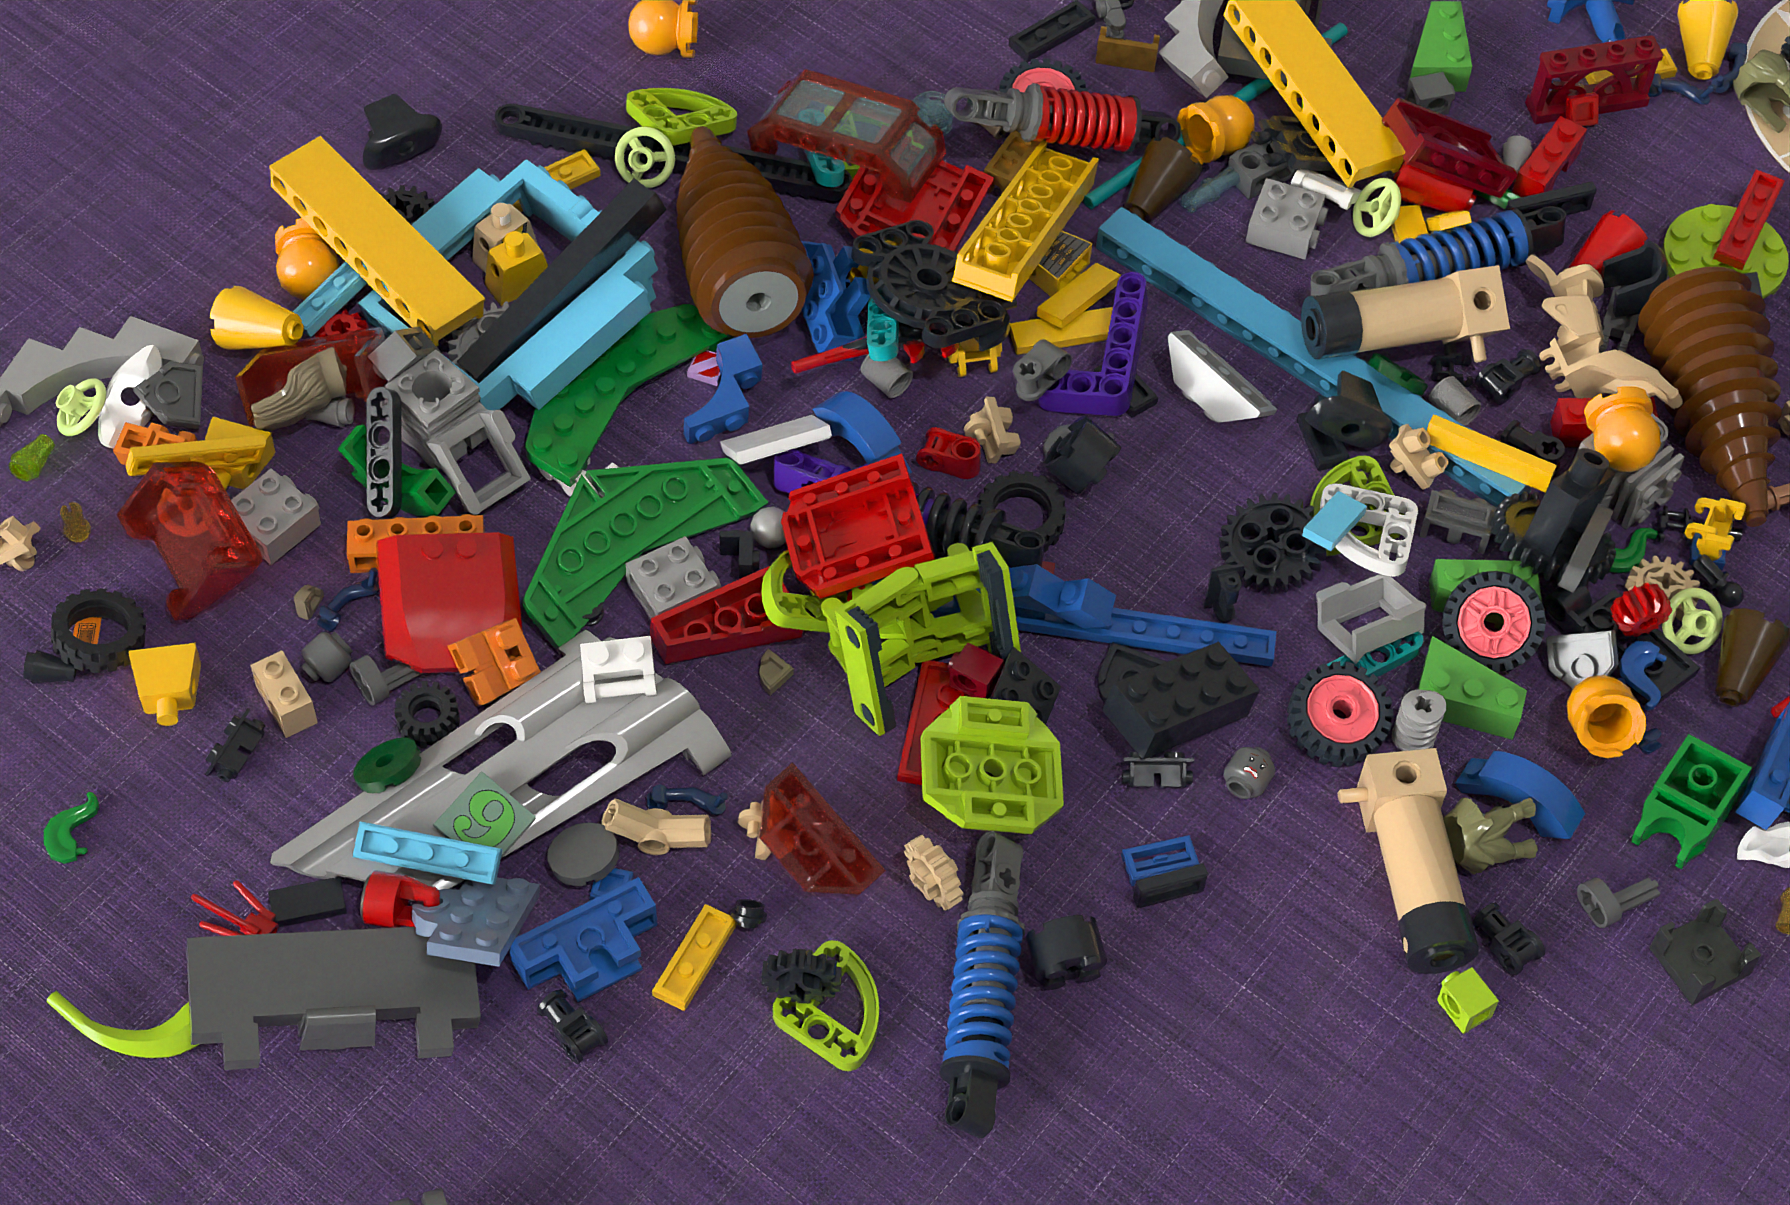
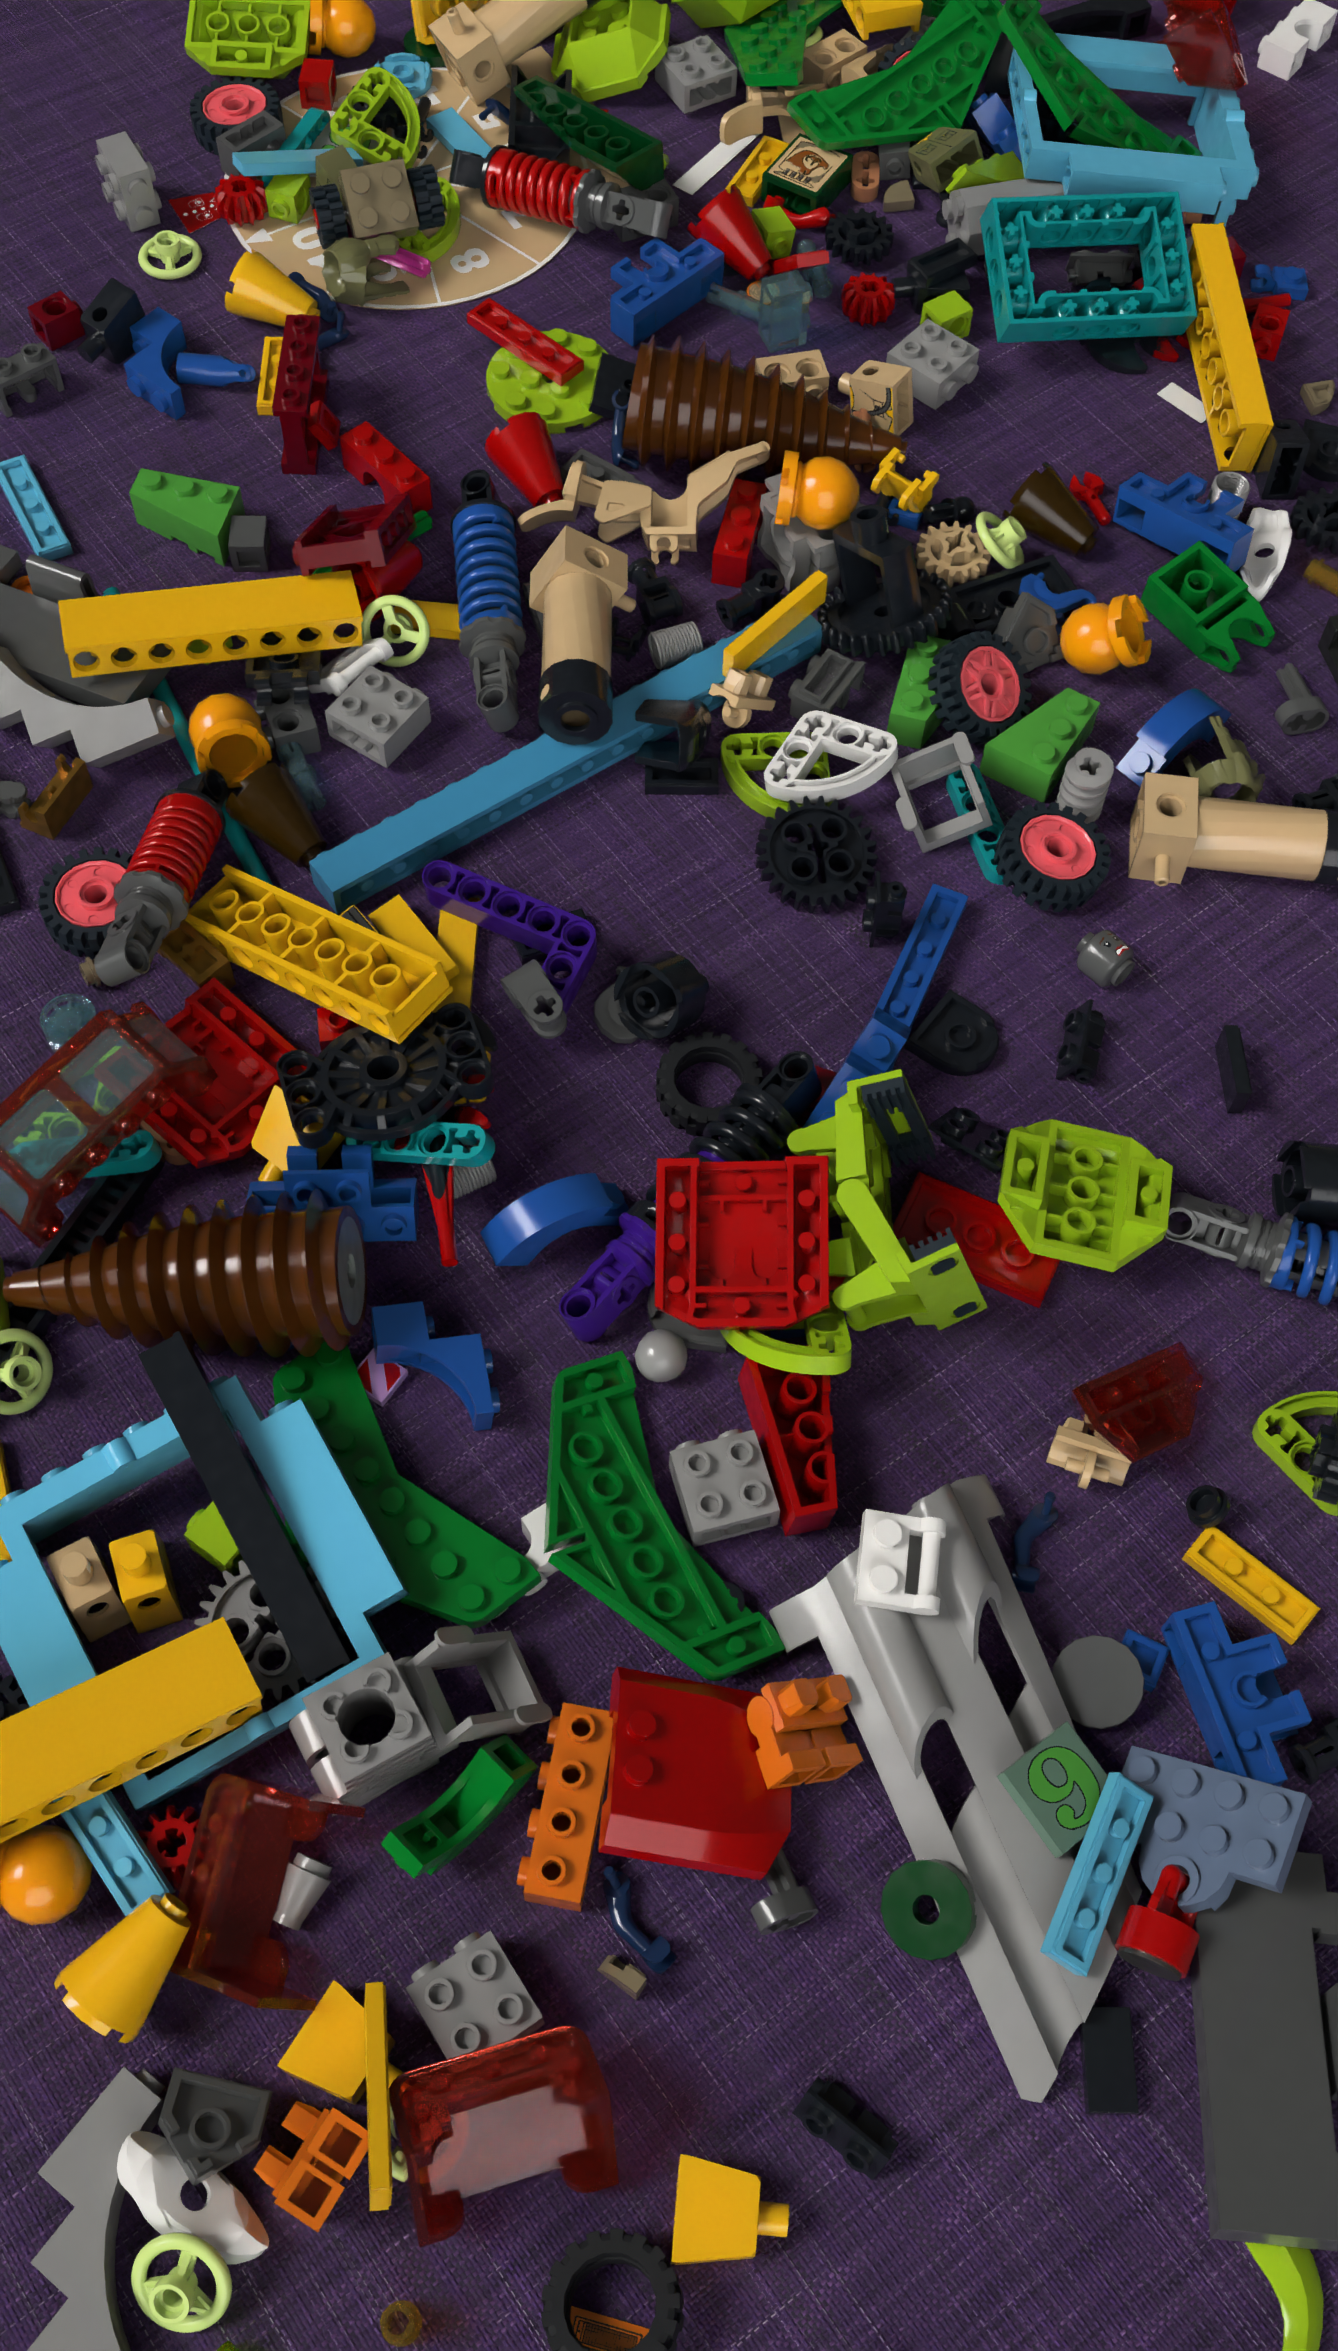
camera: 75 degrees left, 5 degrees up
red plant [191,880,279,936] -> none
tan brick [250,650,318,738] -> none
dark tan hair [251,346,347,431] -> none
dark grey head [301,631,353,682] -> none
black beam [367,387,402,518] -> none
brick [368,327,440,382] -> none
black tyre [394,681,460,749] -> none
tan piece [602,798,712,855] -> none
black bracket [719,530,760,579] -> none
white tile [720,415,832,465] -> none
dark tan tile [759,649,794,696] -> none
tan gear [904,835,964,911] -> none
red piece [916,427,981,479] -> none
dark red brick [947,642,1004,699] -> none
tan hips [964,397,1021,463] -> none
black brick [1102,641,1260,760] -> none
blue tile [1121,835,1200,886] -> none
wedge [1168,330,1278,423] -> none
medium azure tile [1302,491,1367,551] -> none
dark green tile [1368,352,1428,396] -> none
yellow tile [1425,211,1472,231] -> none
light grey cone [1503,136,1533,183] -> none
black tile [1506,181,1597,215] -> none
dark grey beam [1558,503,1614,593] -> none
black piece [1601,241,1668,317] -> none
red gear [1610,583,1673,637] -> none

